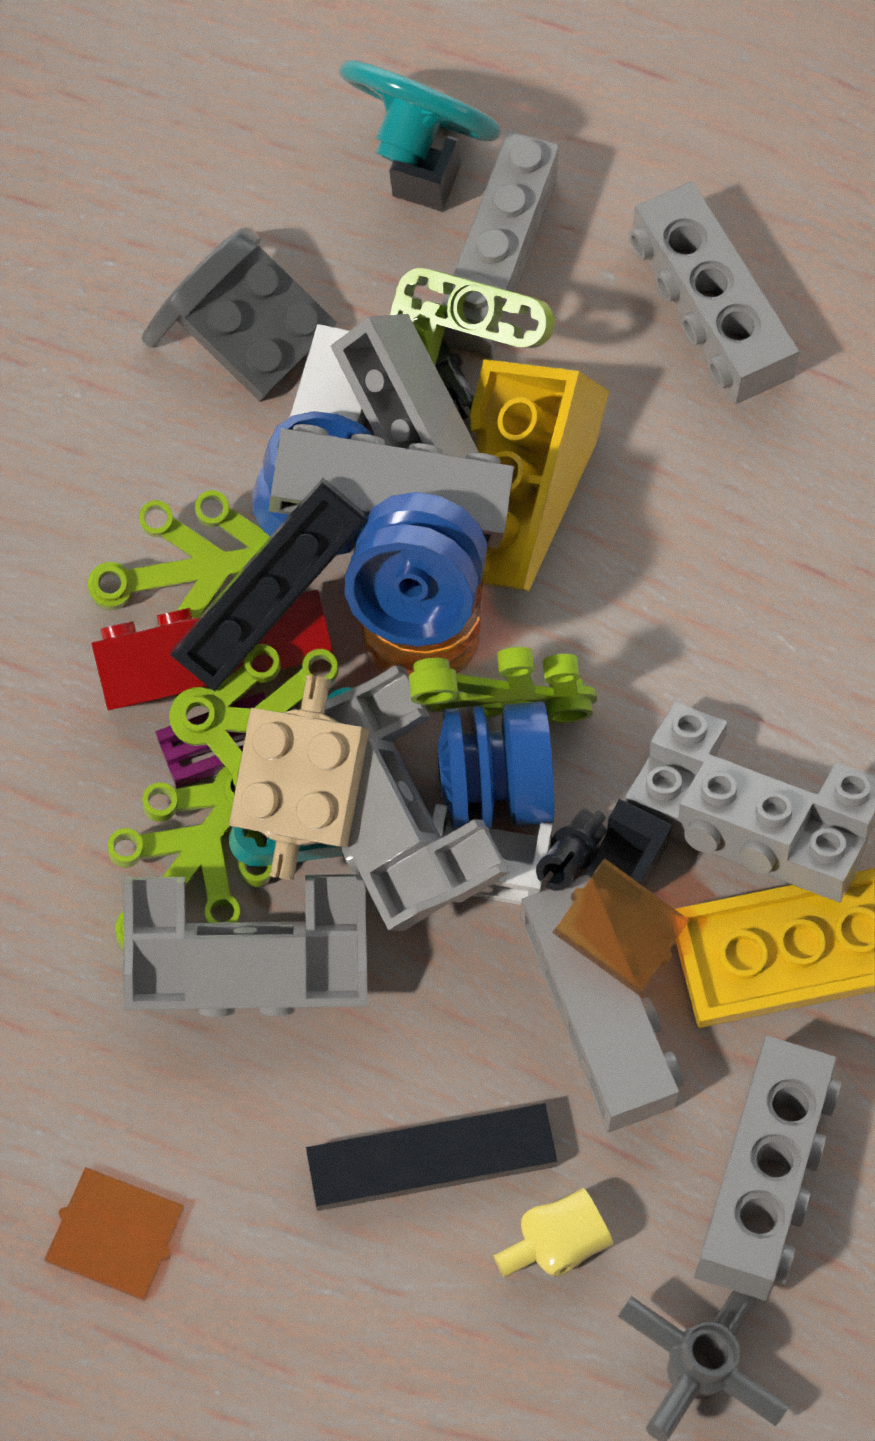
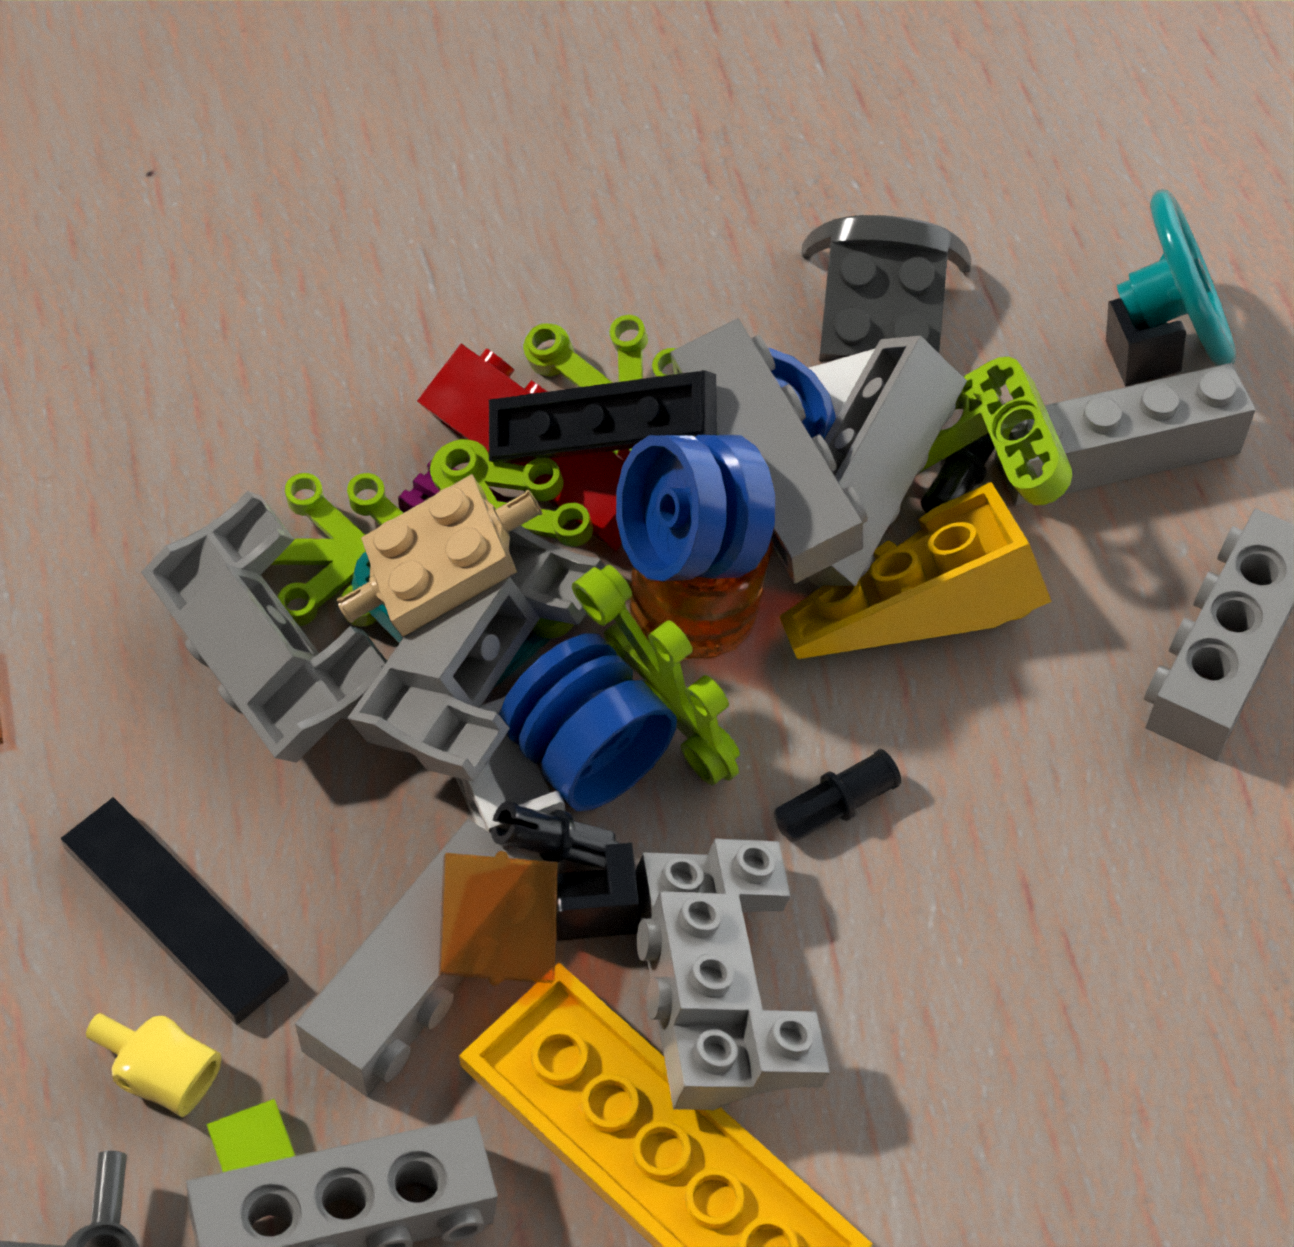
camera: 55 degrees right, 10 degrees down
none -> lime tile [206,1098,295,1172]
none -> black axle [774,749,902,842]

